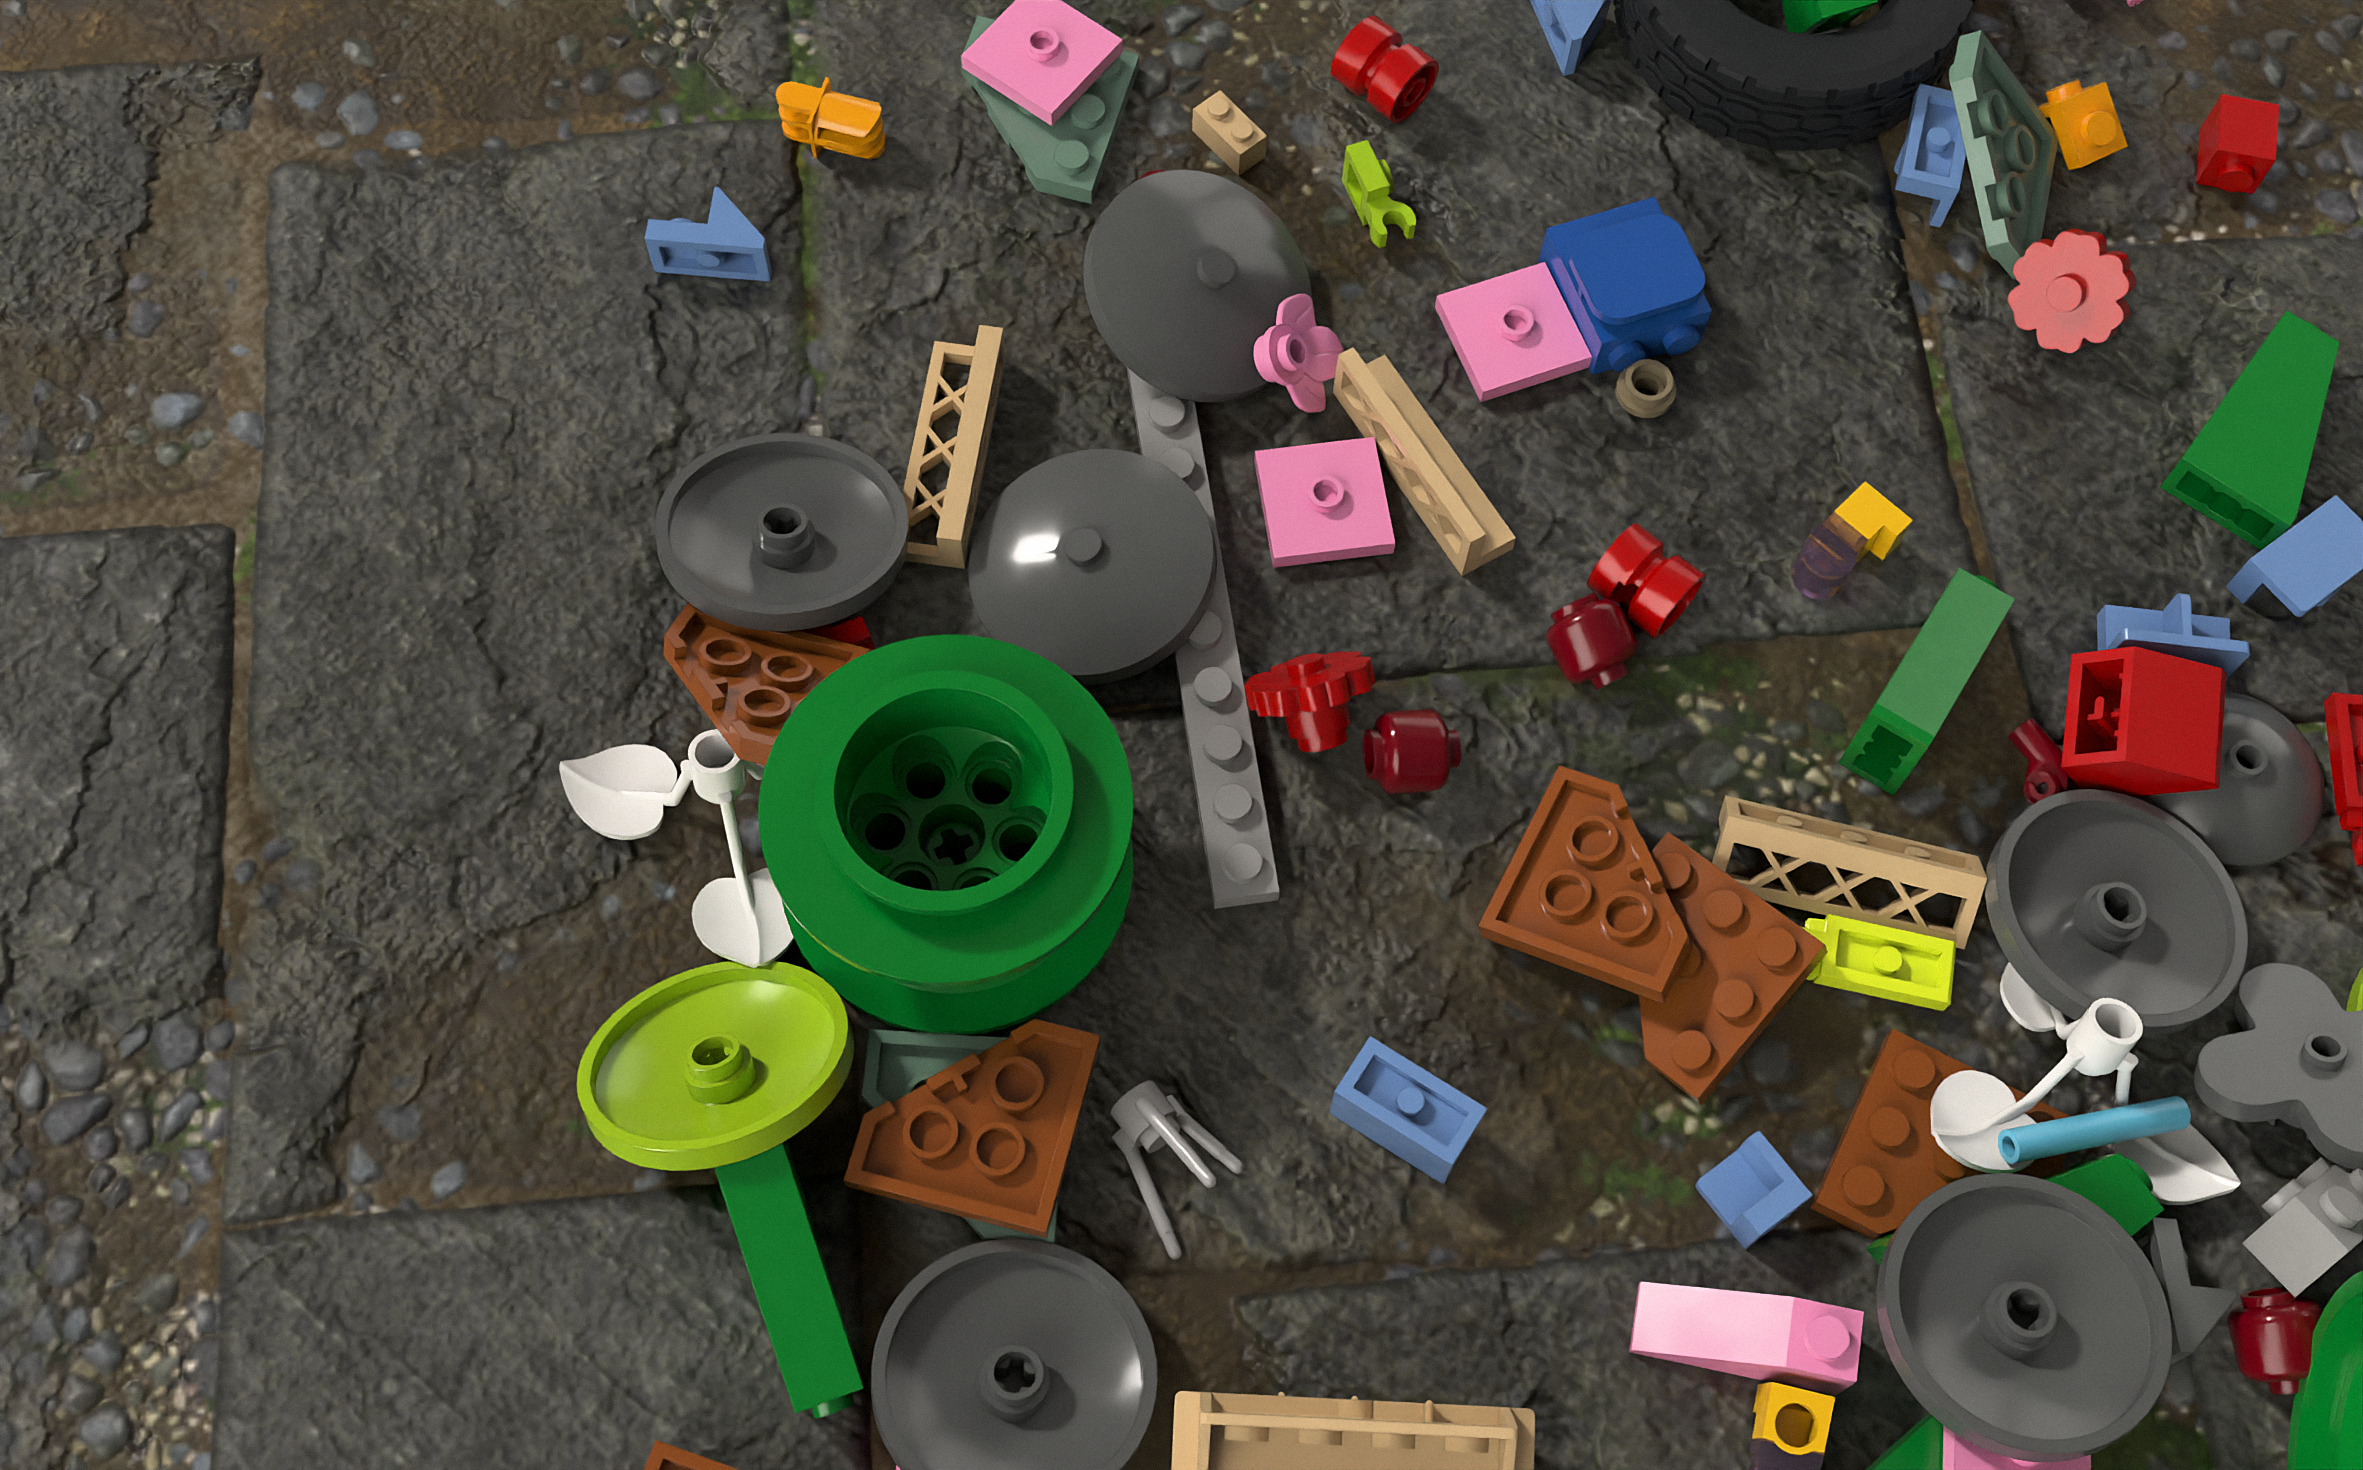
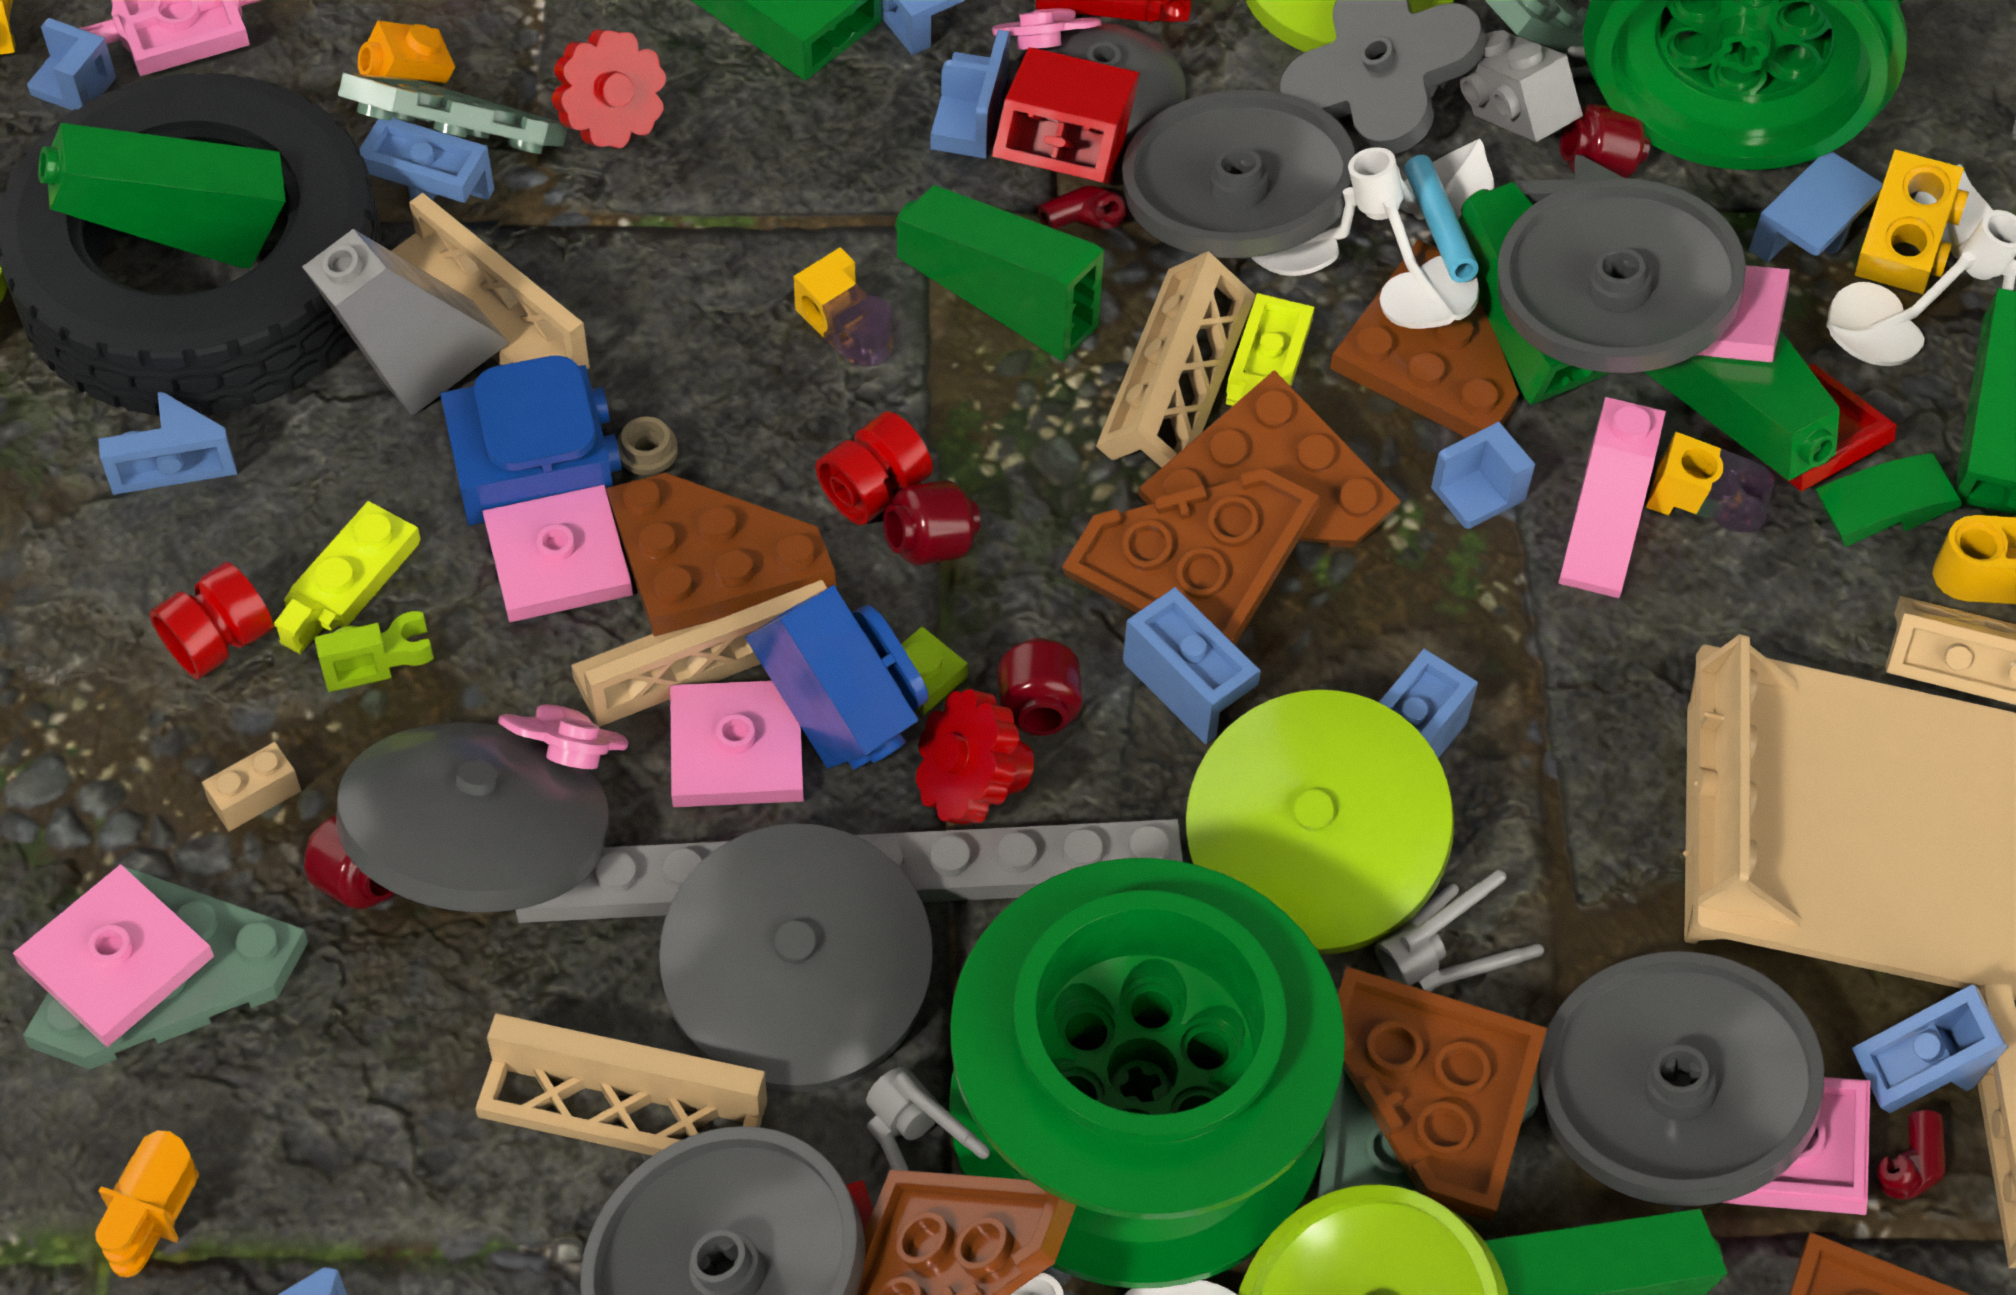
camera: 85 degrees left, 10 degrees down
none -> neon yellow hinge [274,501,421,655]
none -> light grey slope [302,229,508,416]
none -> tan fence [391,193,590,369]
none -> dark orange plate [606,473,837,637]
none -> blue brick [745,585,928,770]
none -> lime plate [901,627,968,716]
none -> bright pink plate [992,8,1102,50]
none -> medium blue panel [1123,587,1261,744]
none -> lime dish [1186,690,1454,955]

